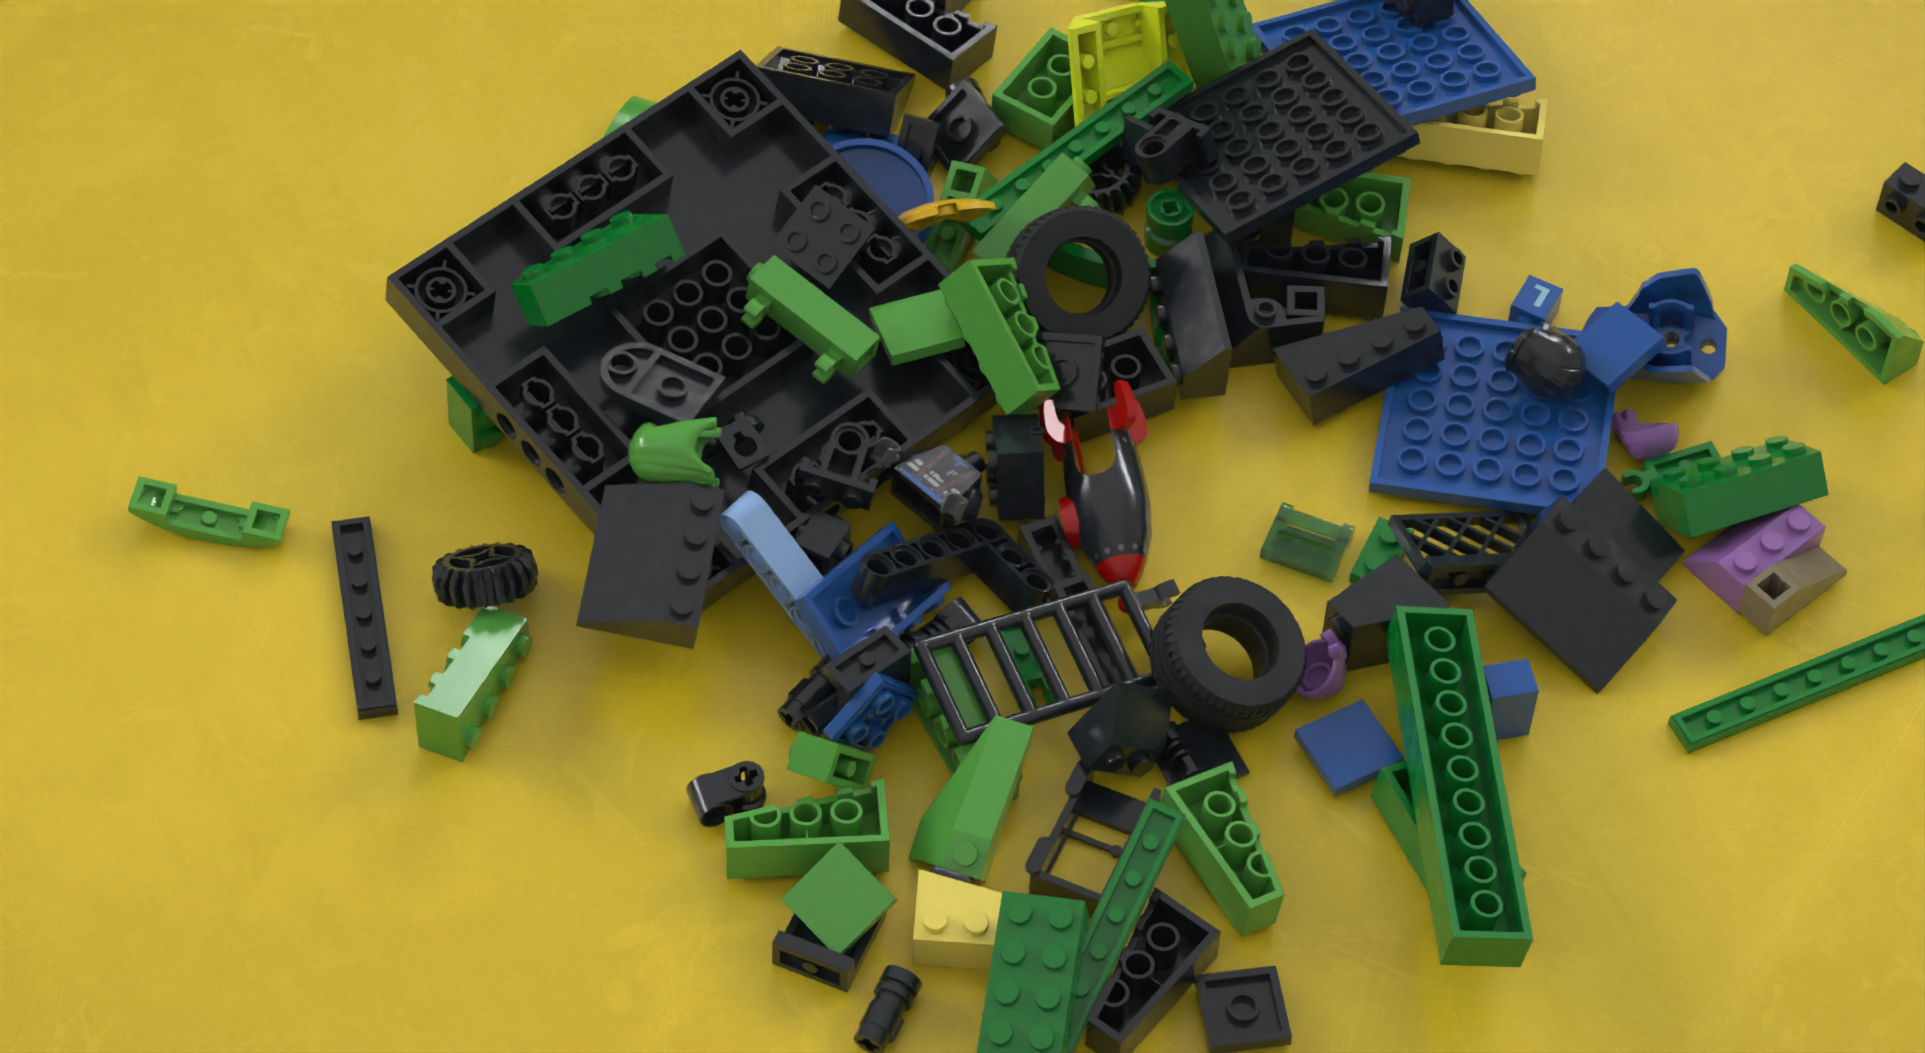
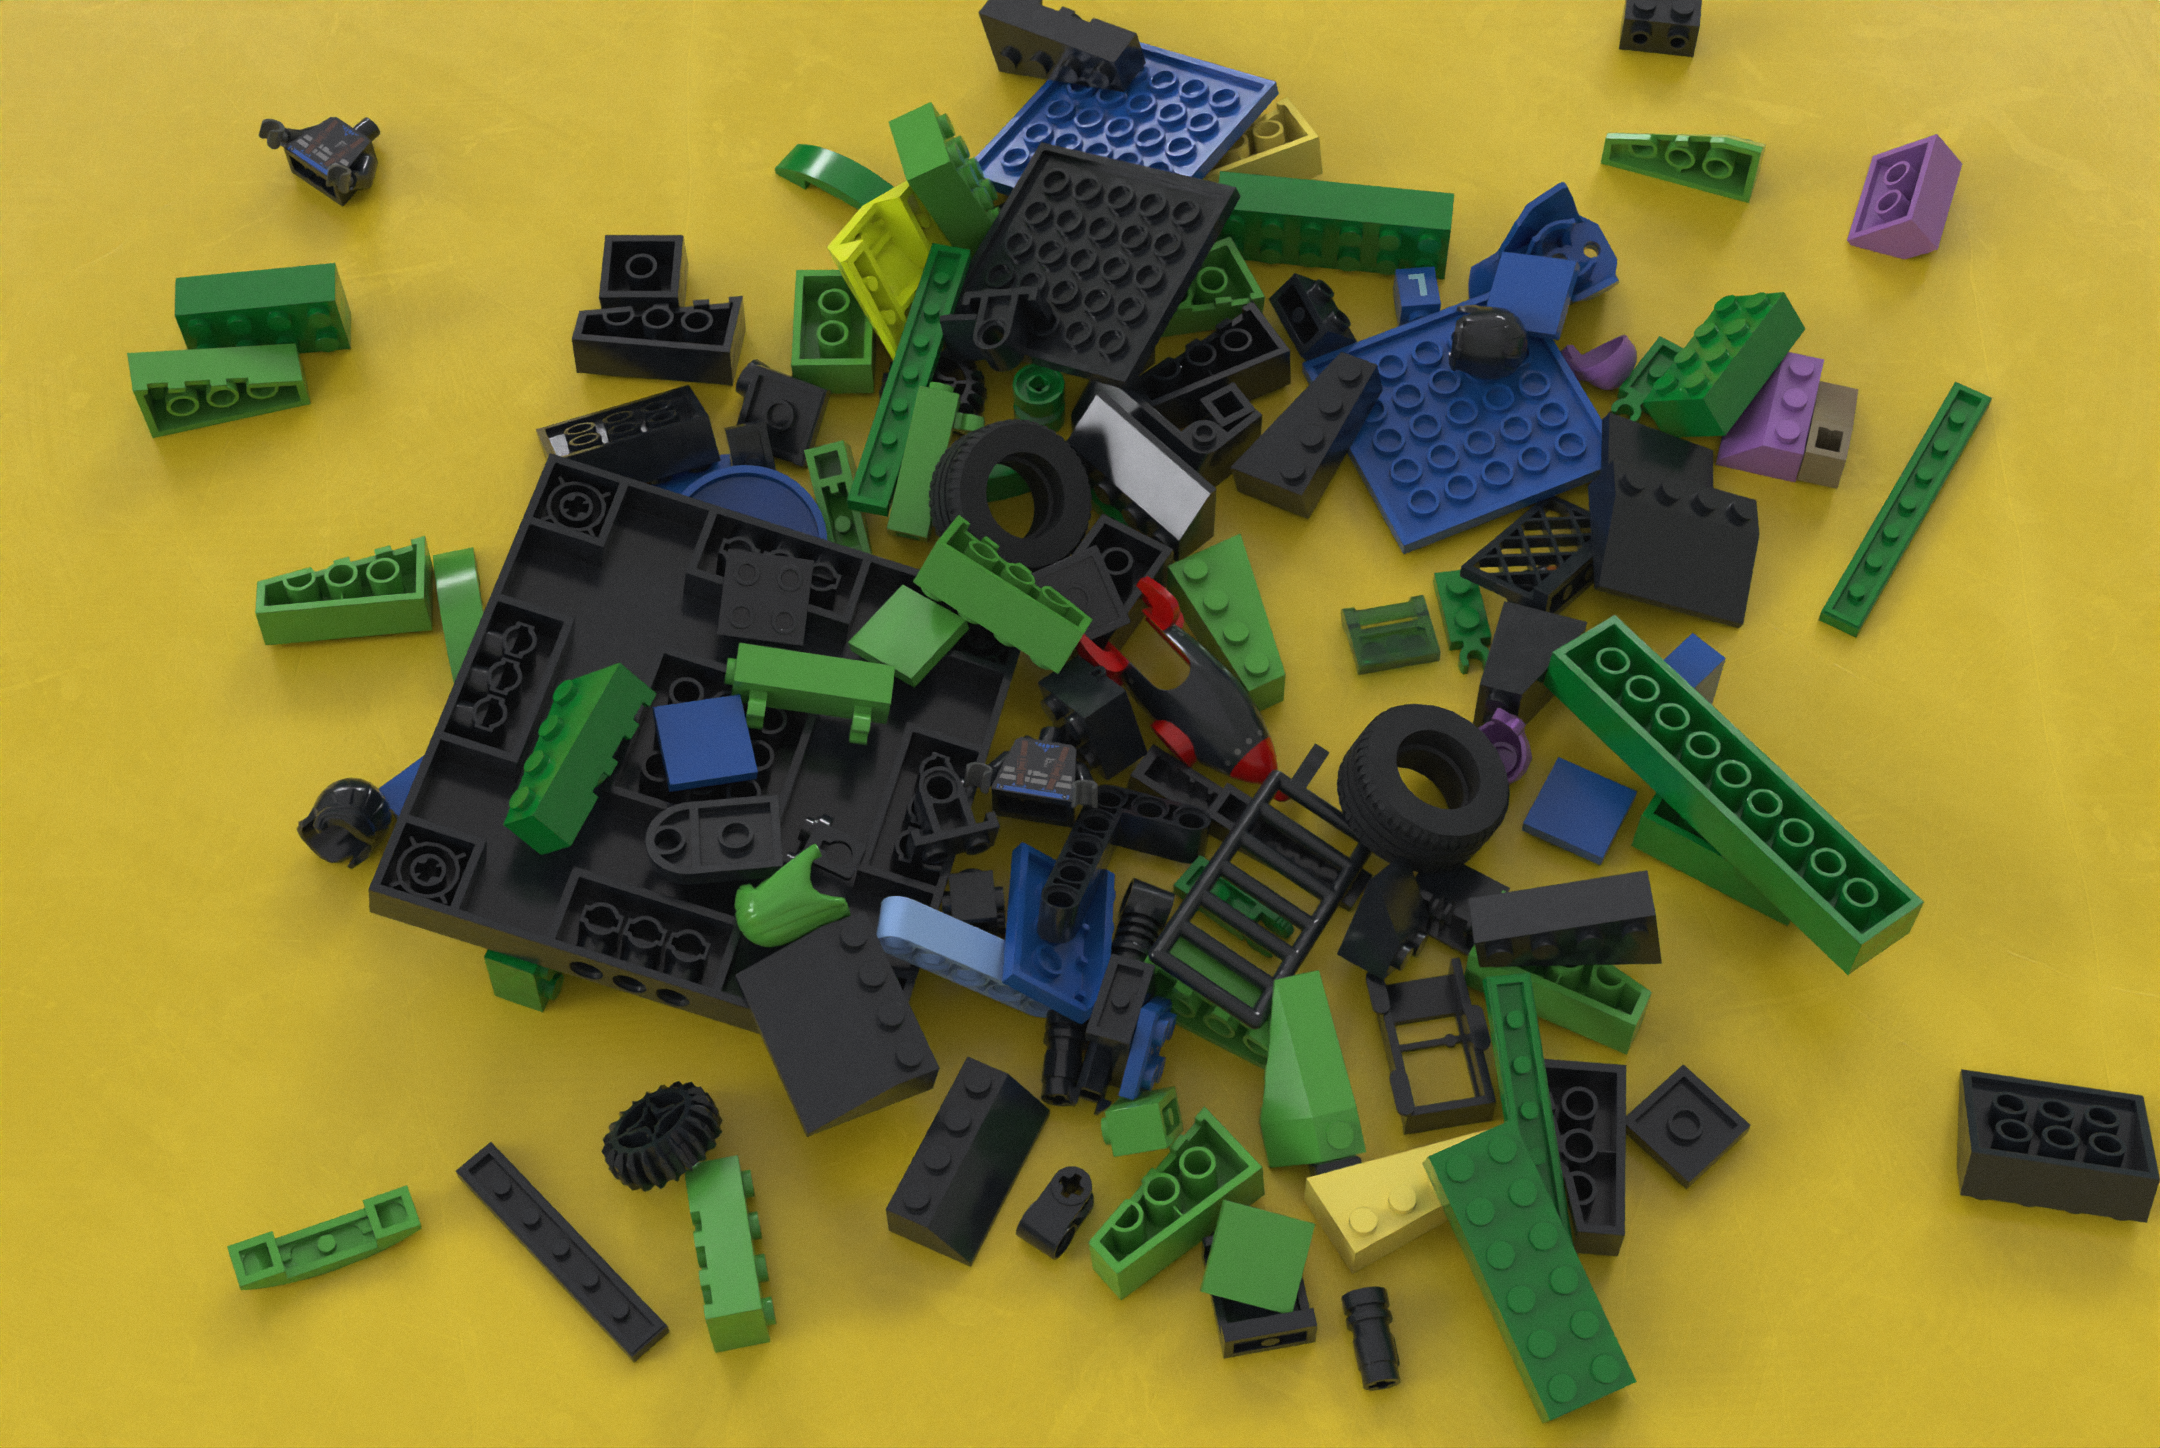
camera: 30 degrees left, 5 degrees up
yellow brick [898,198,996,233] -> none
none -> bright green wedge [255,536,433,645]
none -> black hair [296,778,392,869]
none -> blue tile [653,695,758,792]
none -> black slope [886,1057,1050,1267]
none -> bright green wedge [1167,534,1286,711]
none -> green brick [1215,171,1454,279]
none -> black wedge [1468,870,1662,967]

